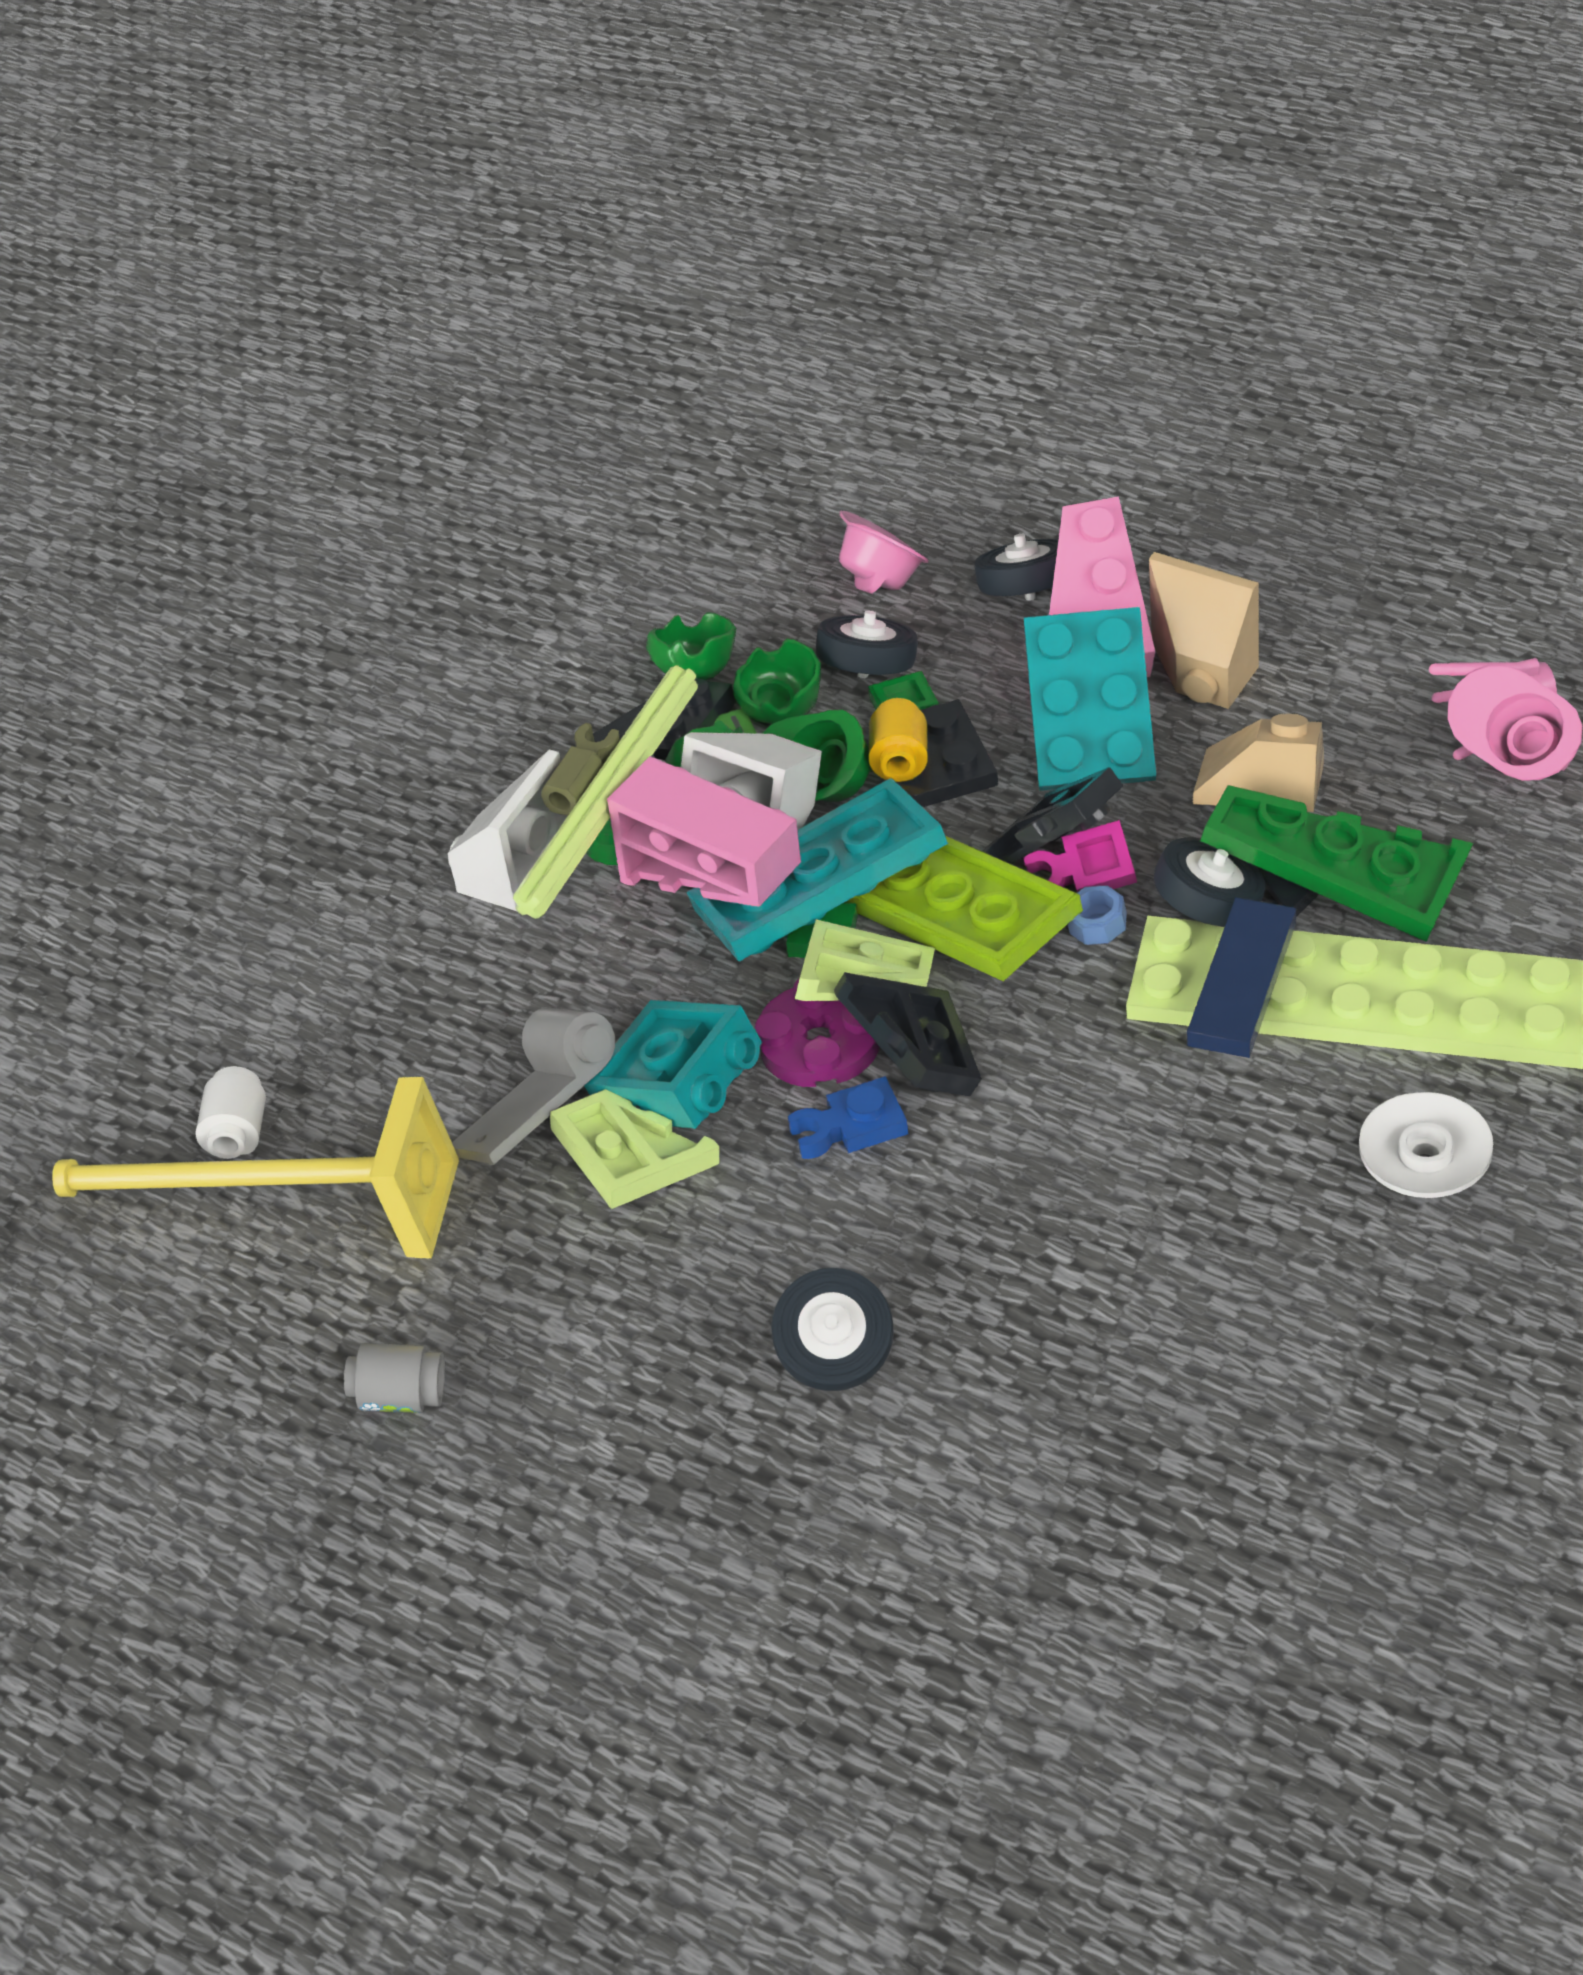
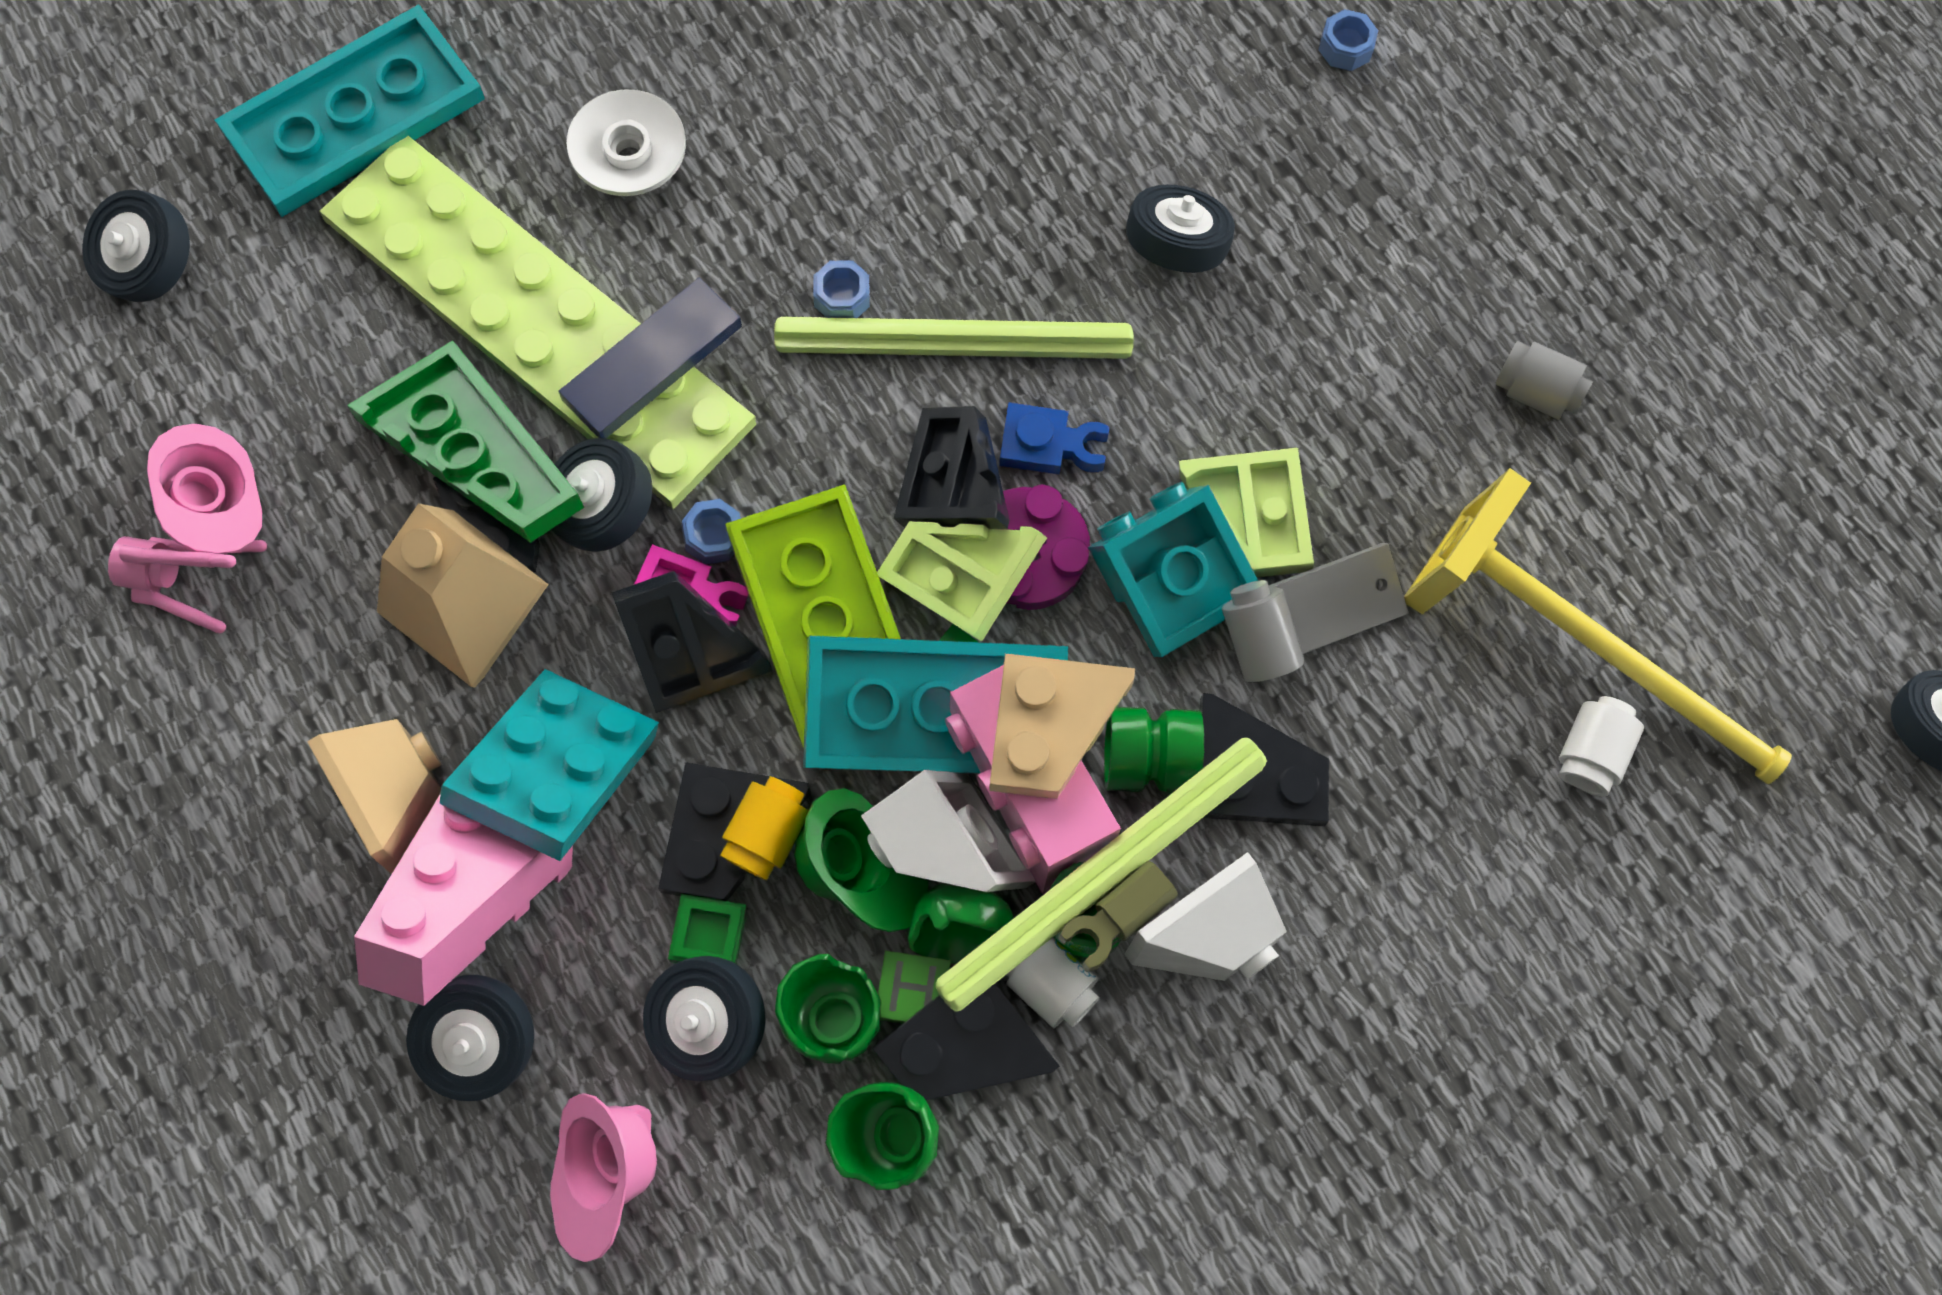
camera: 165 degrees left, 25 degrees up
none -> yellowish green axle [774,317,1134,359]
none -> medium blue tile [813,261,870,318]
none -> tan wing [989,653,1135,799]
none -> green wheel [1104,707,1204,793]
none -> black wing [1200,693,1329,826]
none -> medium blue tile [1318,9,1378,71]

